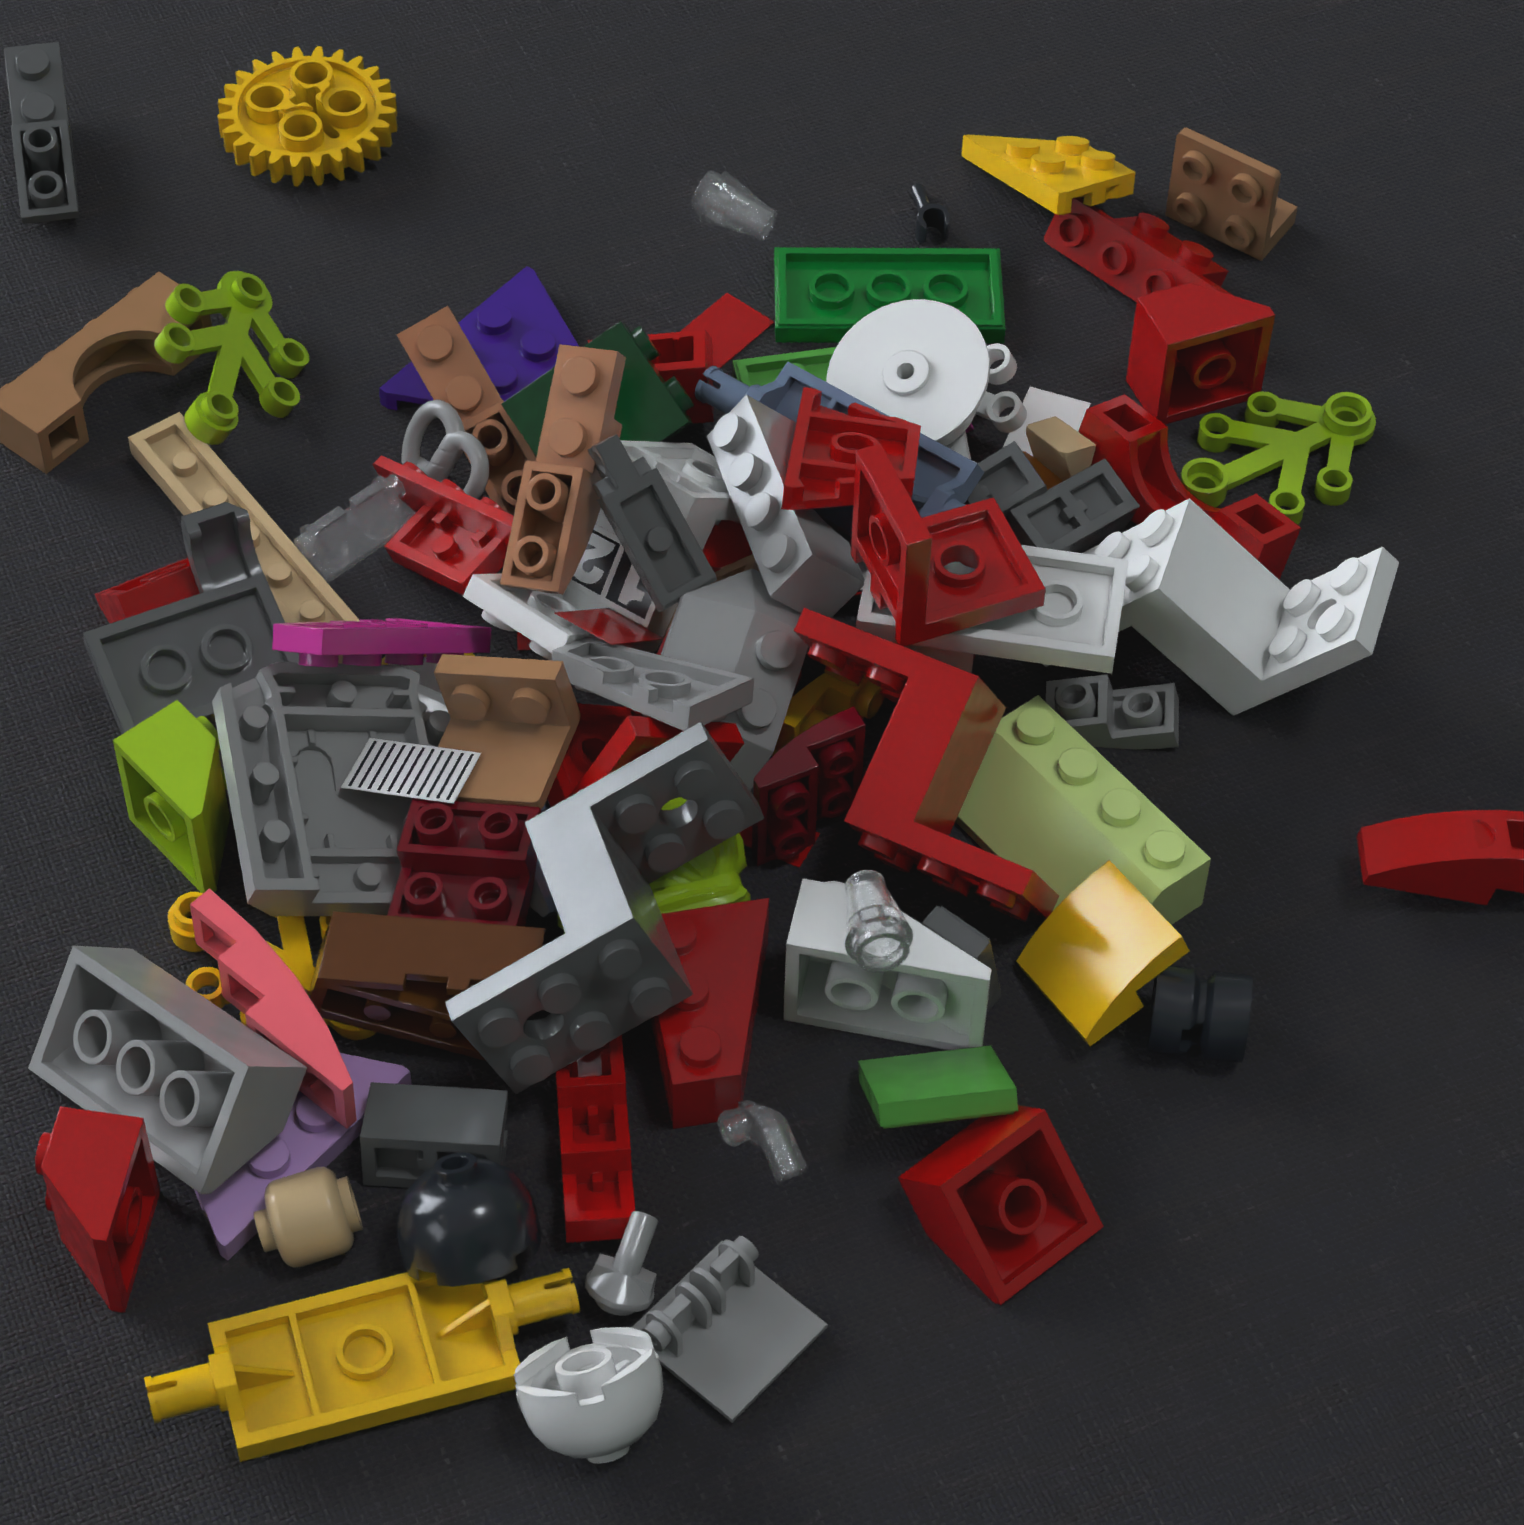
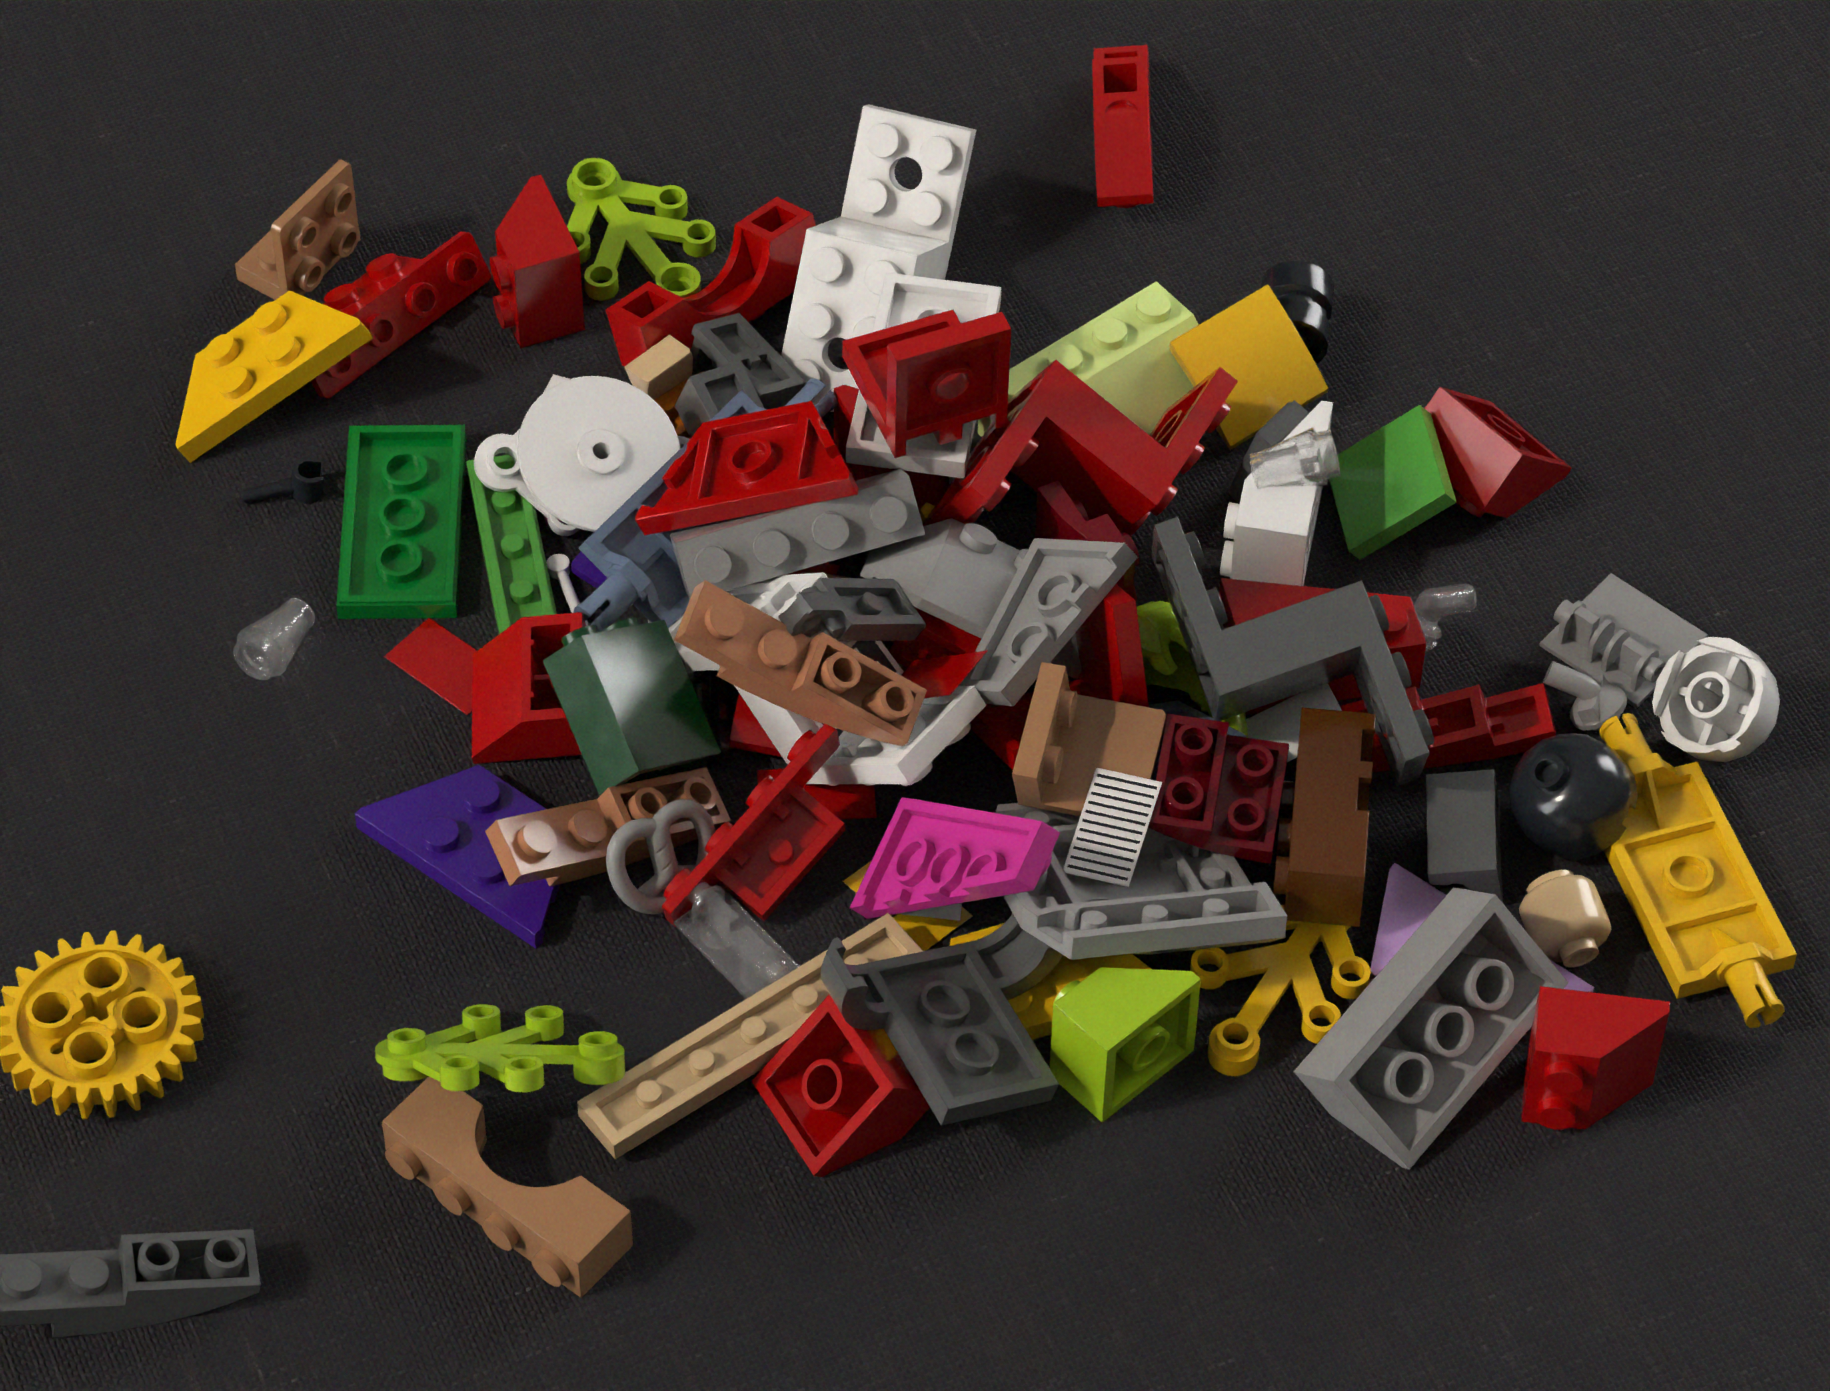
camera: 90 degrees left, 0 degrees up
coral slope [190,888,357,1129] -> none

